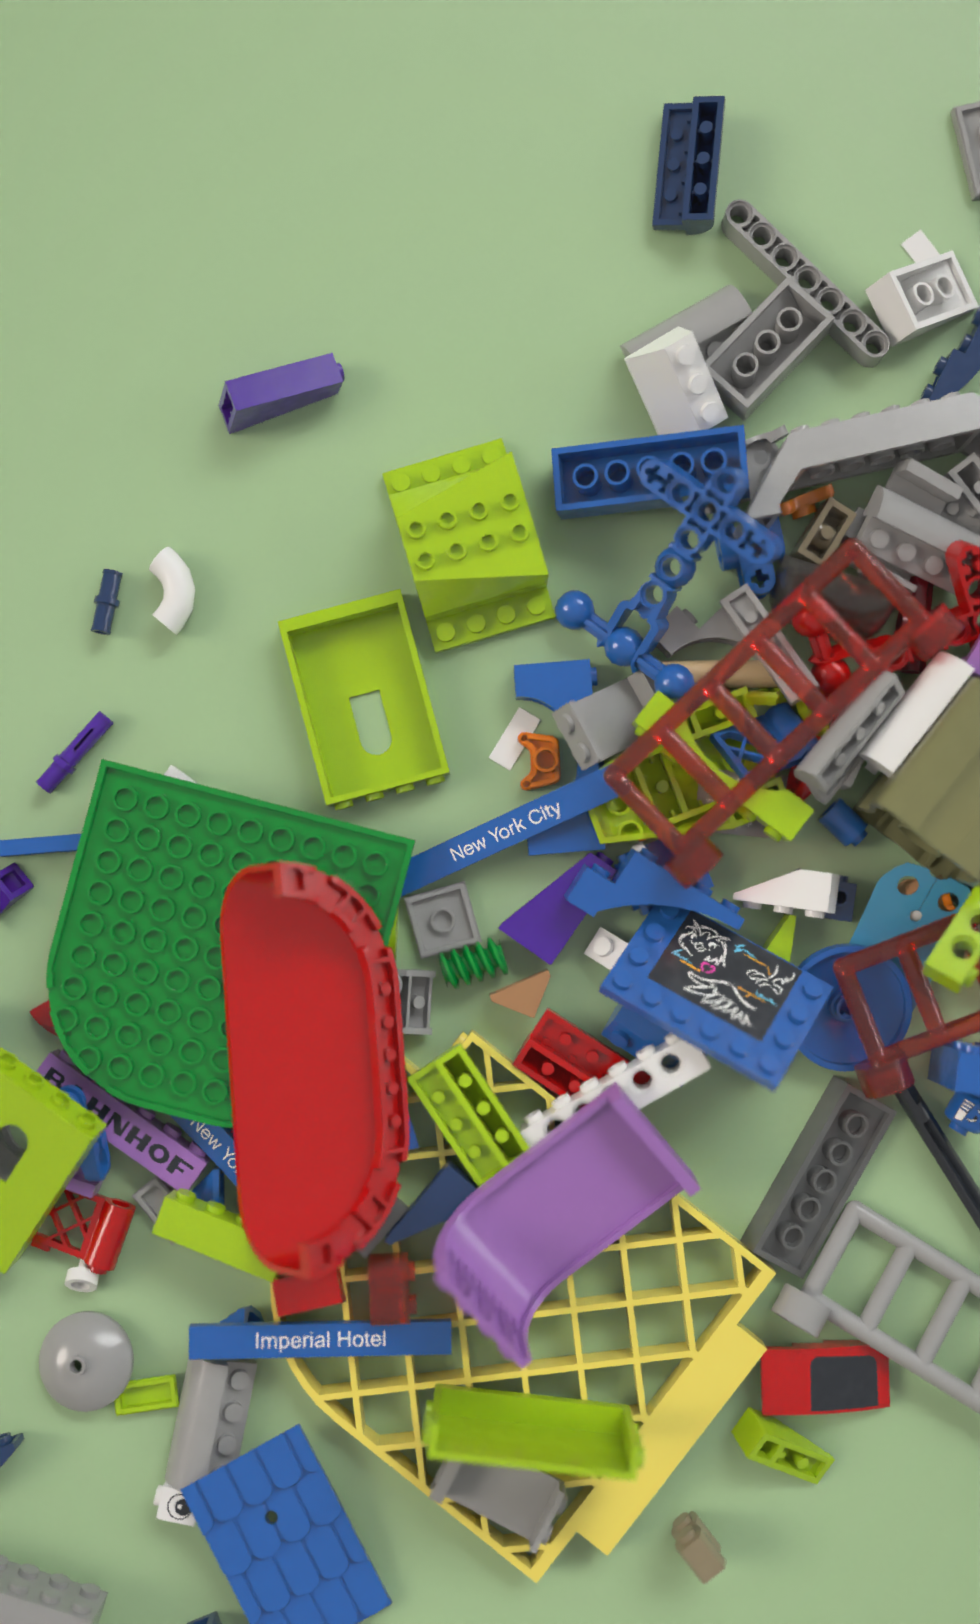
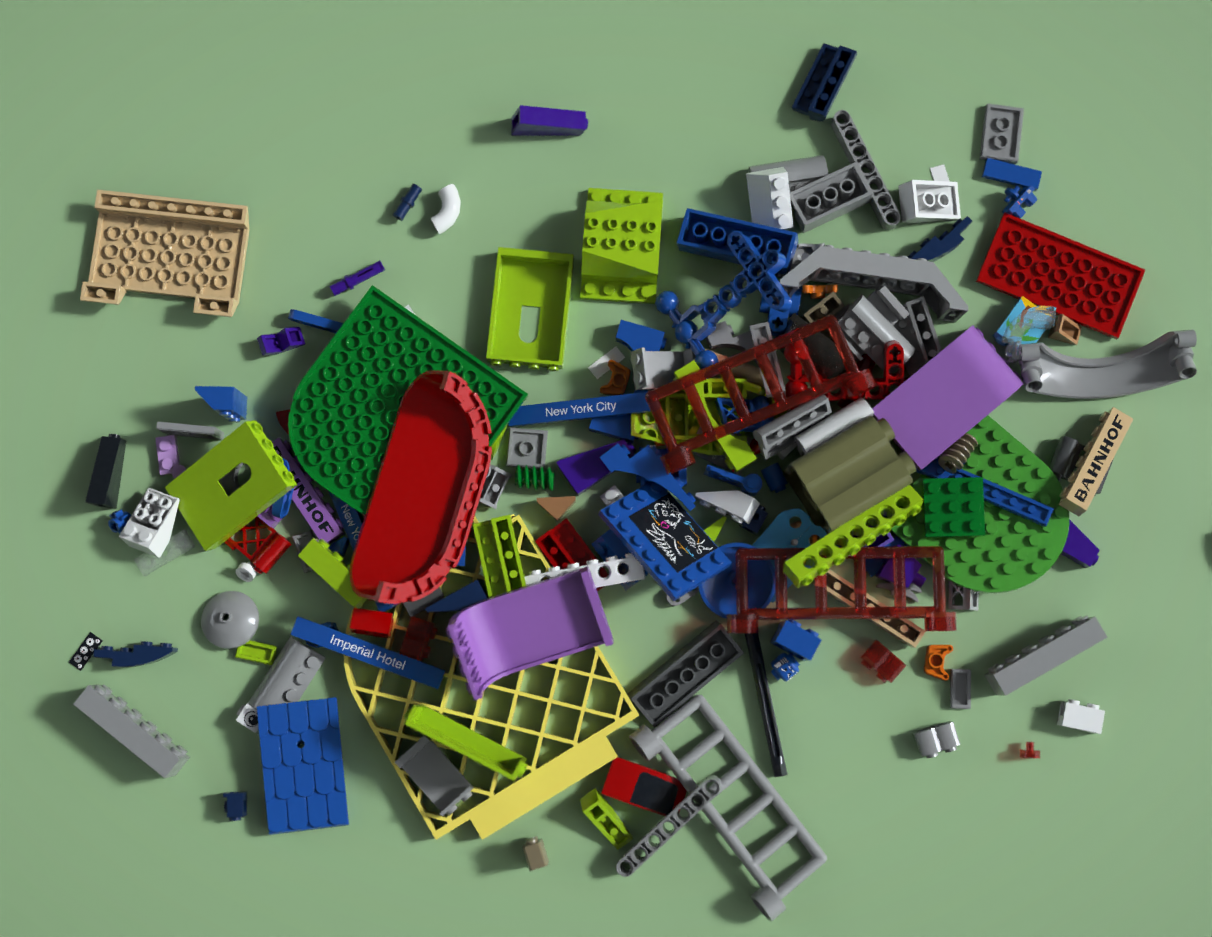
camera: 20 degrees right, 5 degrees down
none -> light grey beam [616,775,722,877]
none -> blue piece [703,464,762,497]

